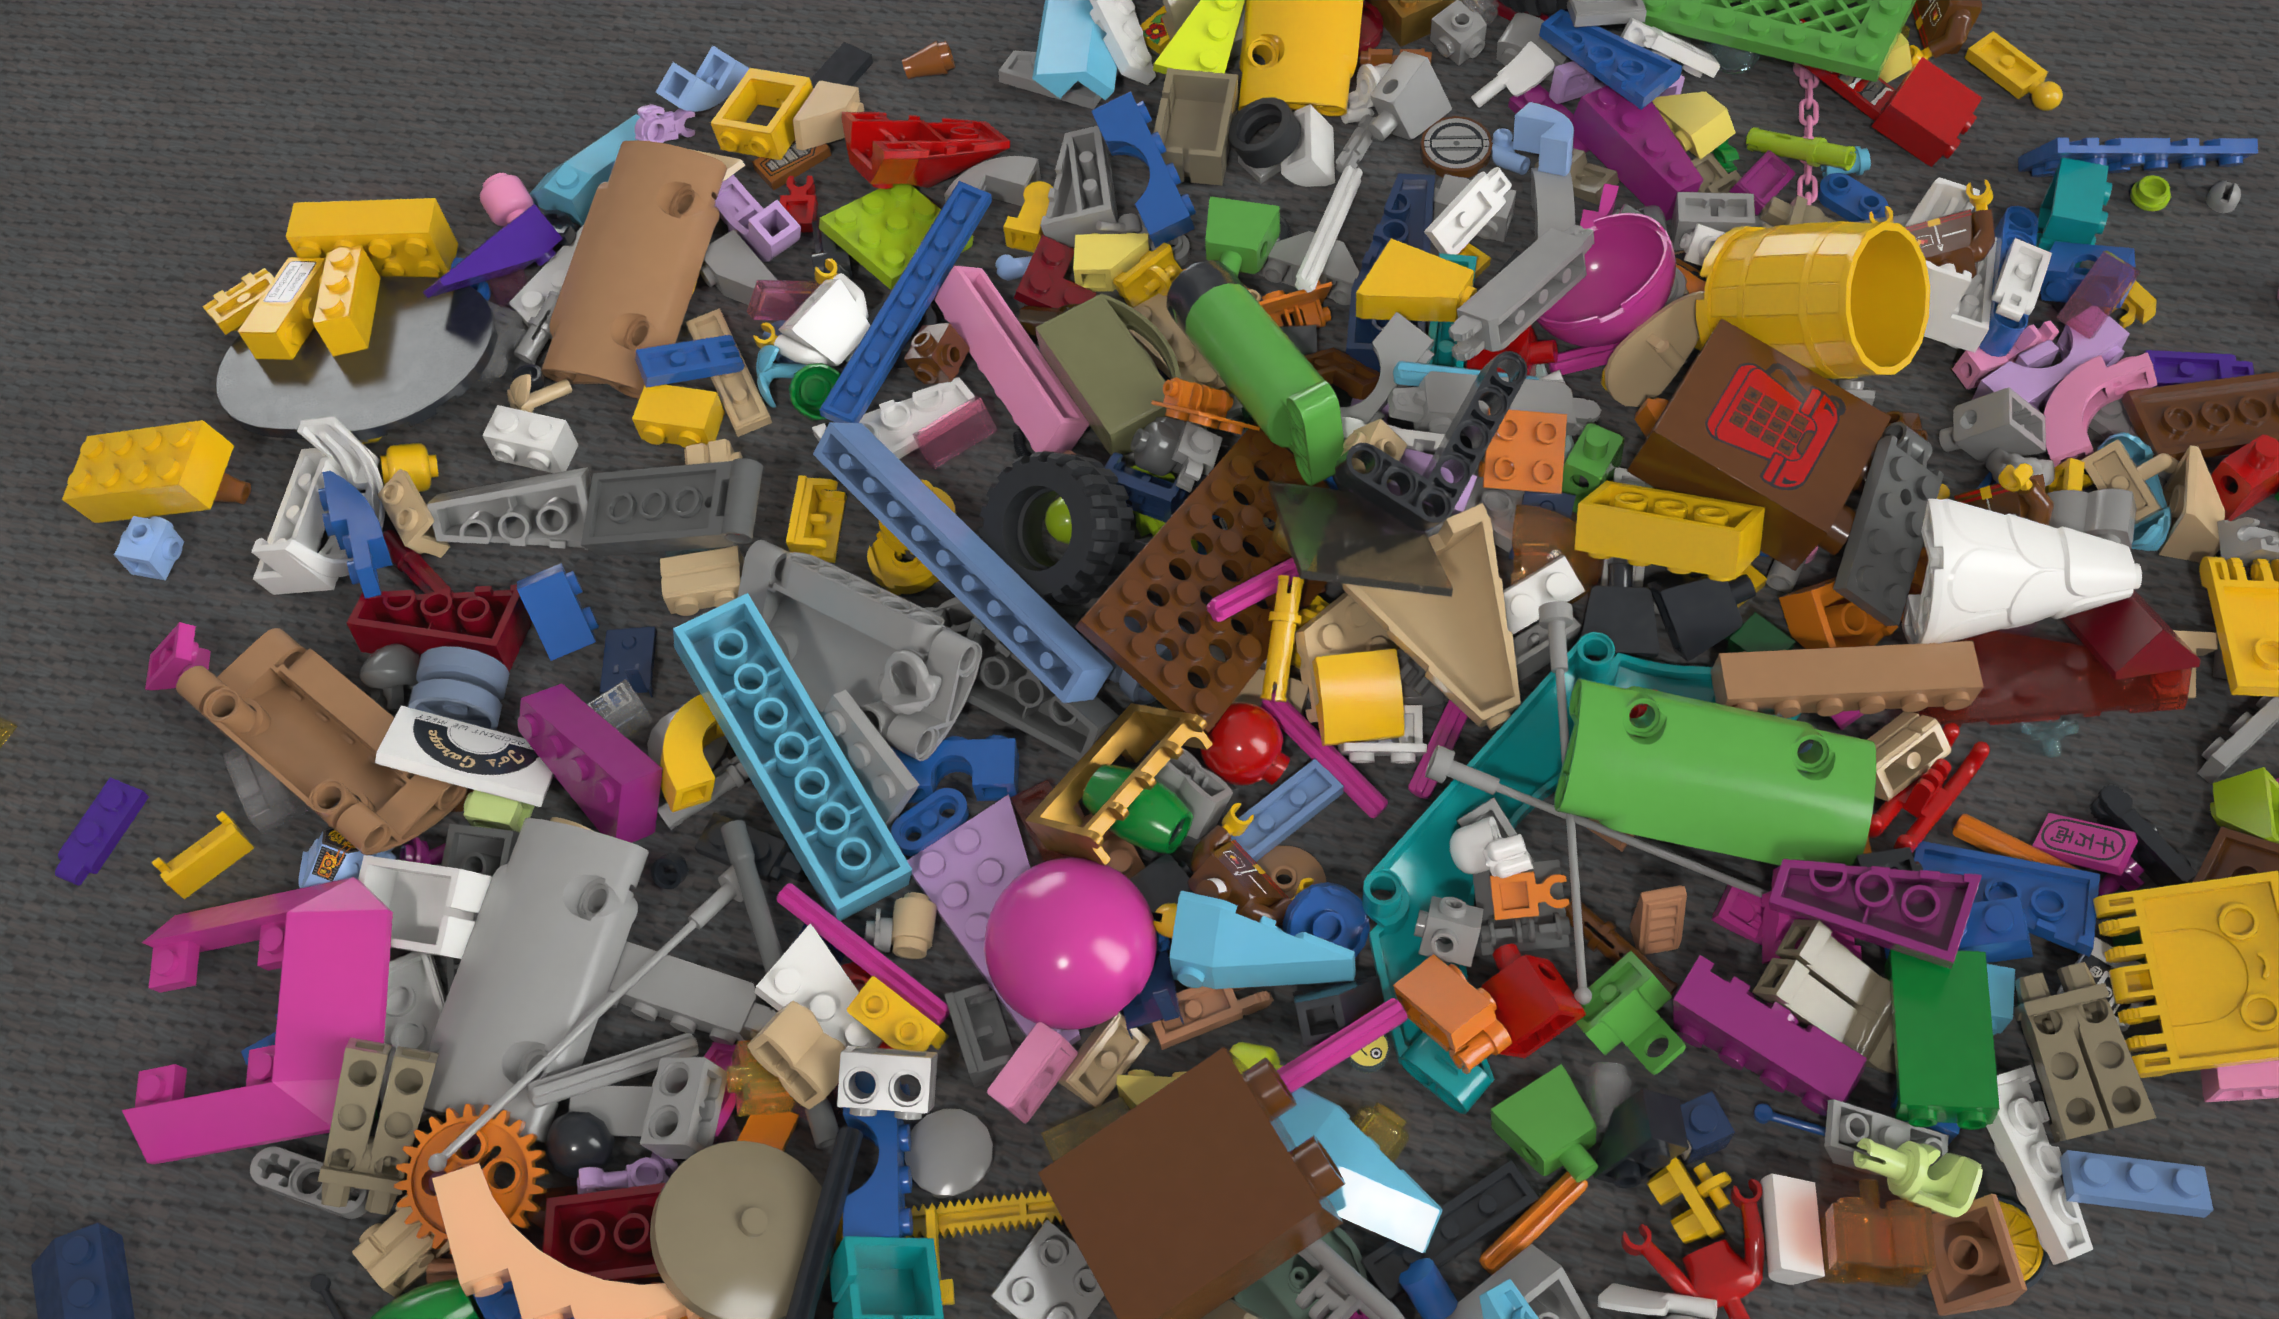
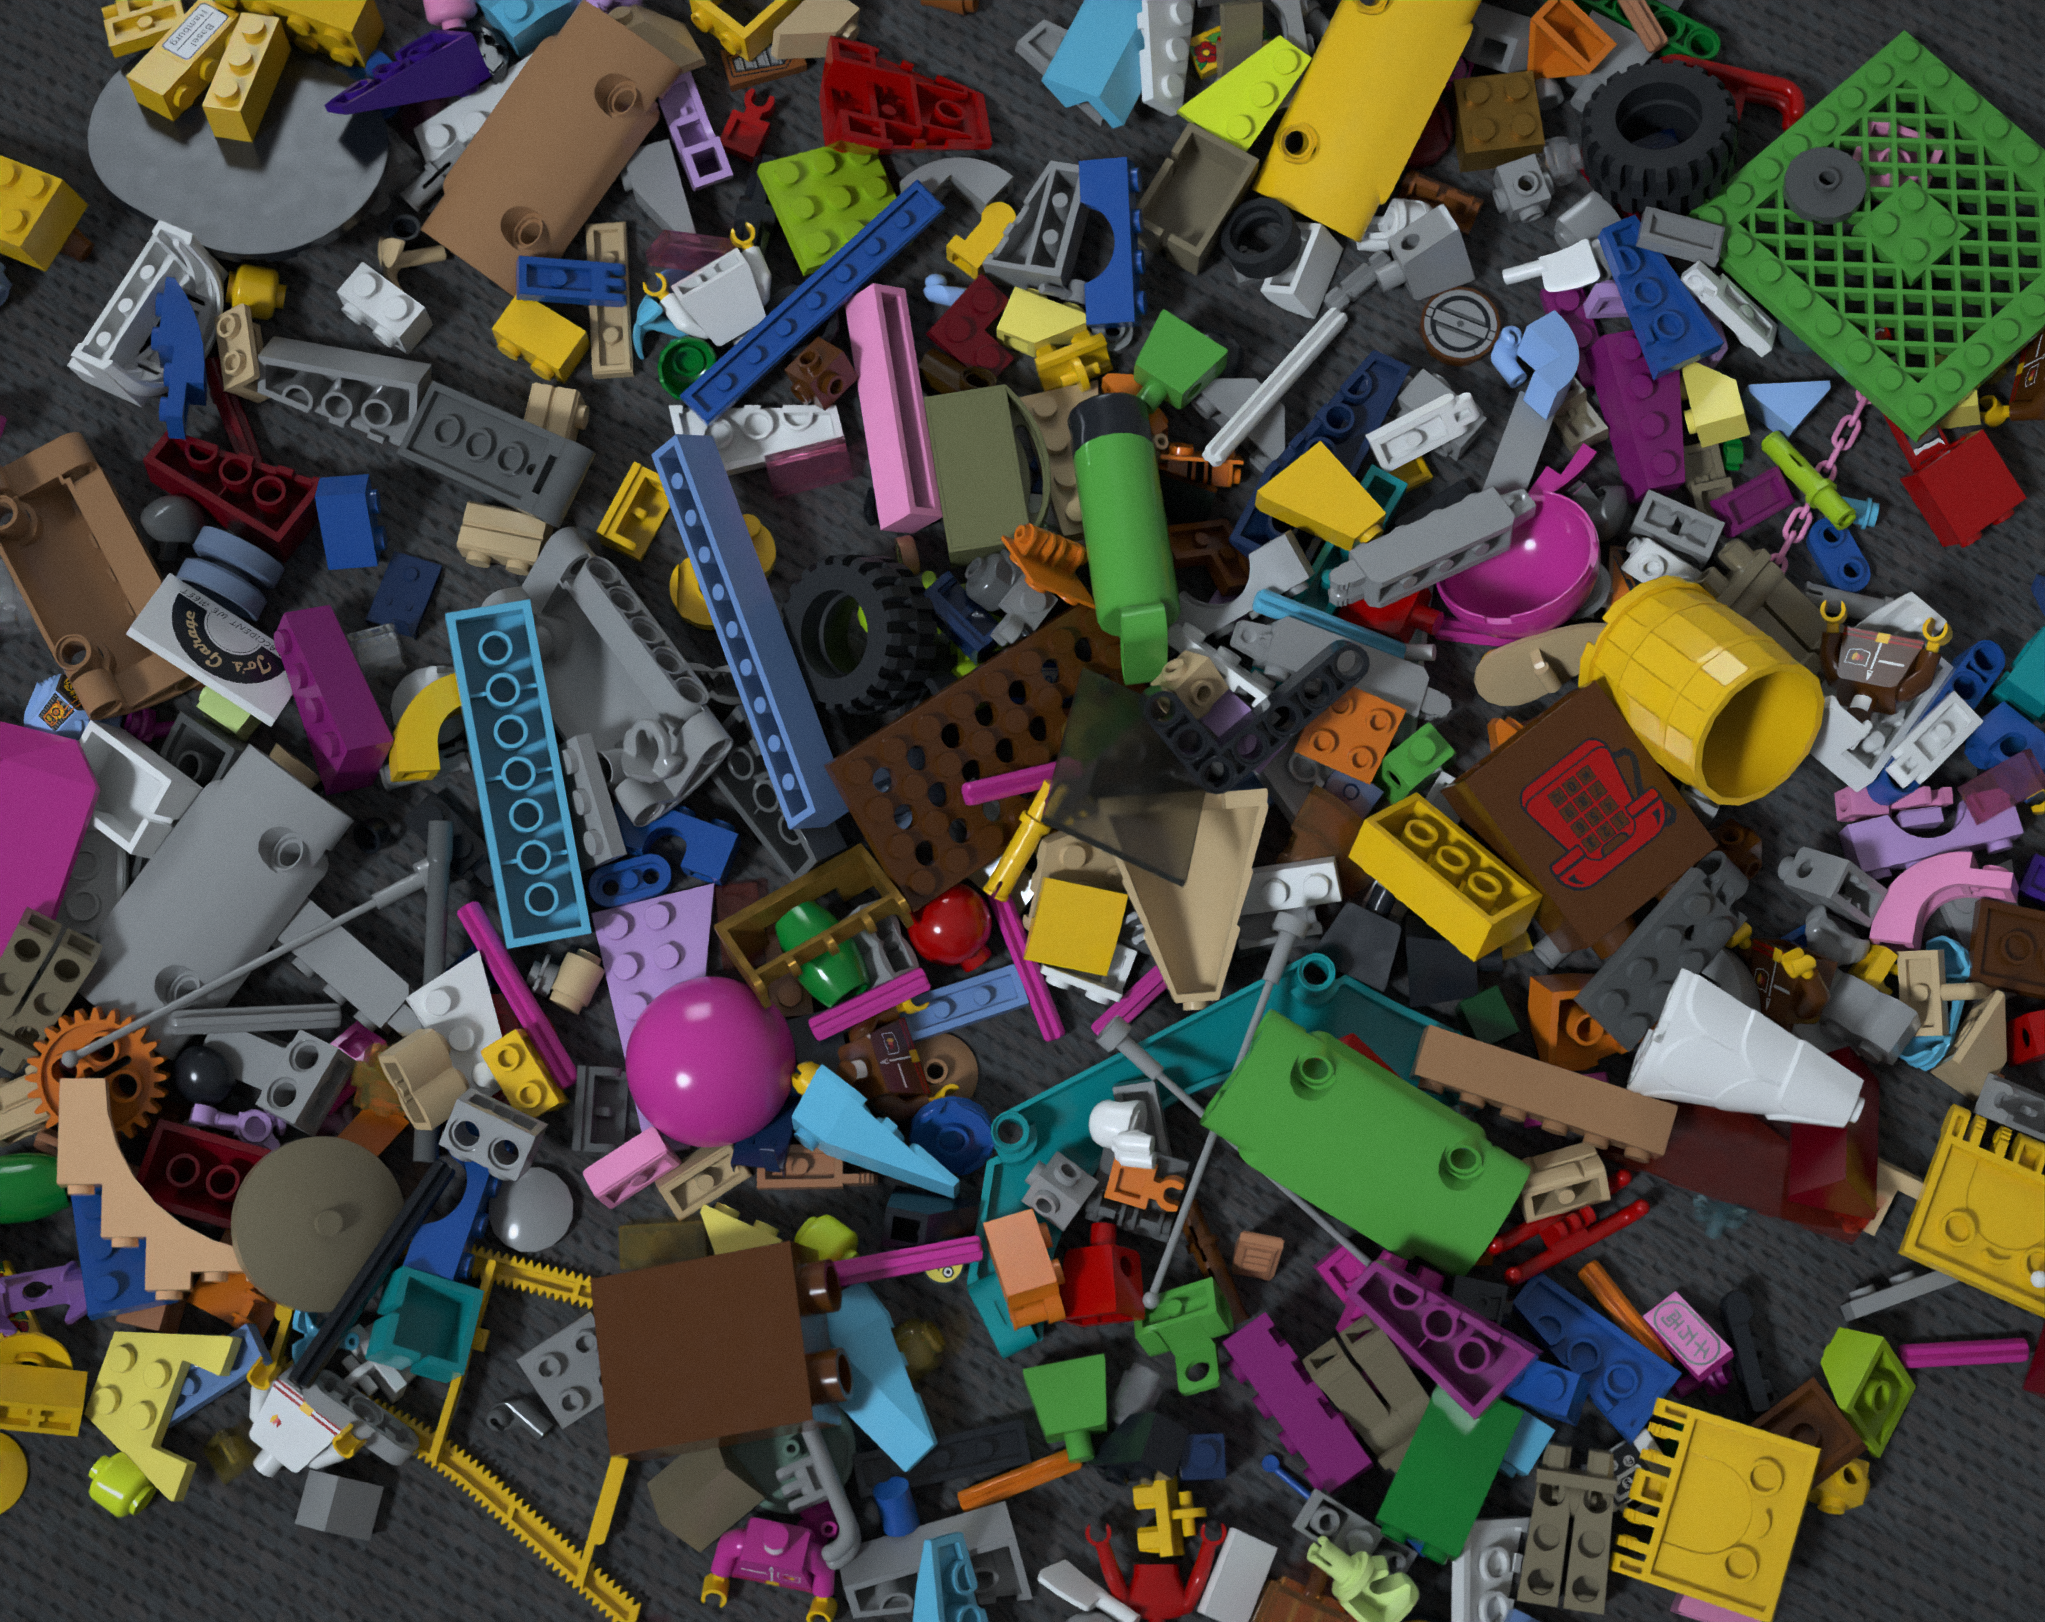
camera: 15 degrees right, 15 degrees up
none -> dark pink axle [808,967,930,1041]
none -> light blue slope [1742,380,1831,440]

